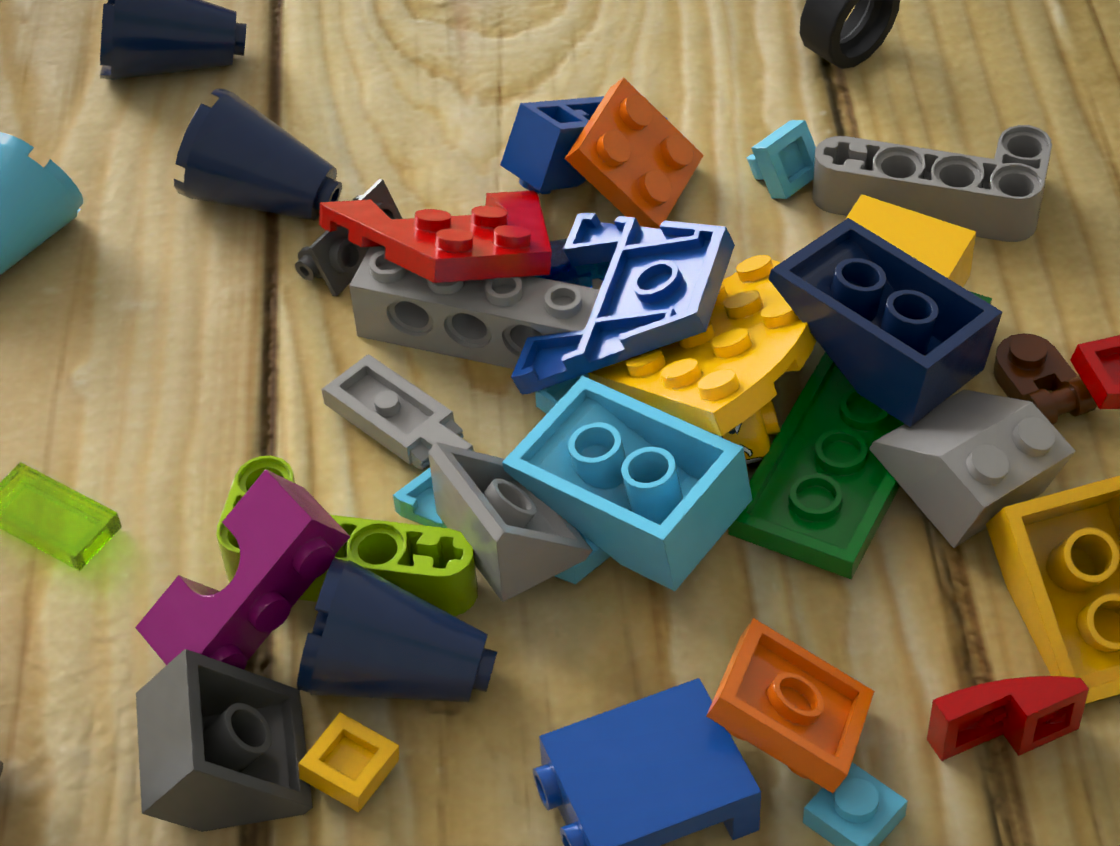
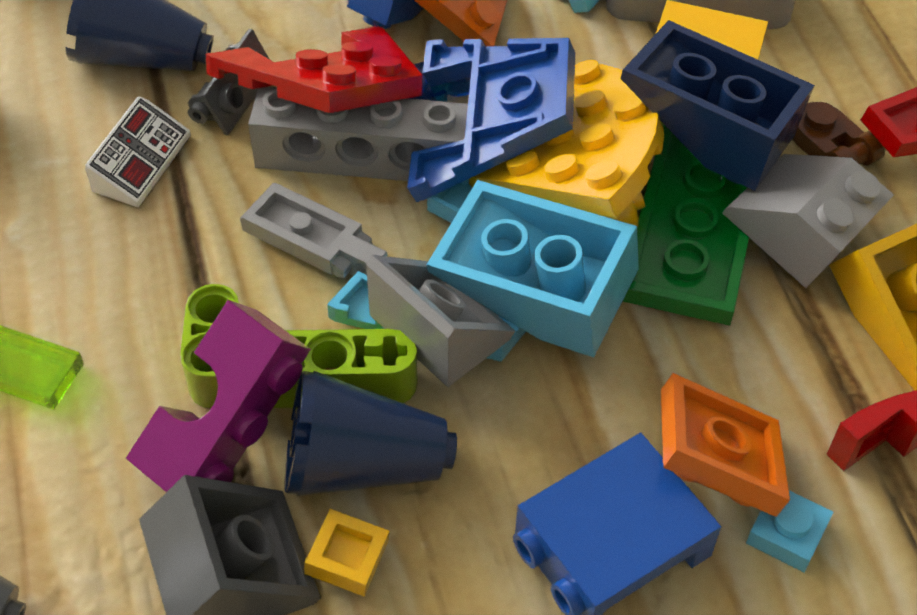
camera: 15 degrees left, 5 degrees up
none -> slope [85,96,191,208]

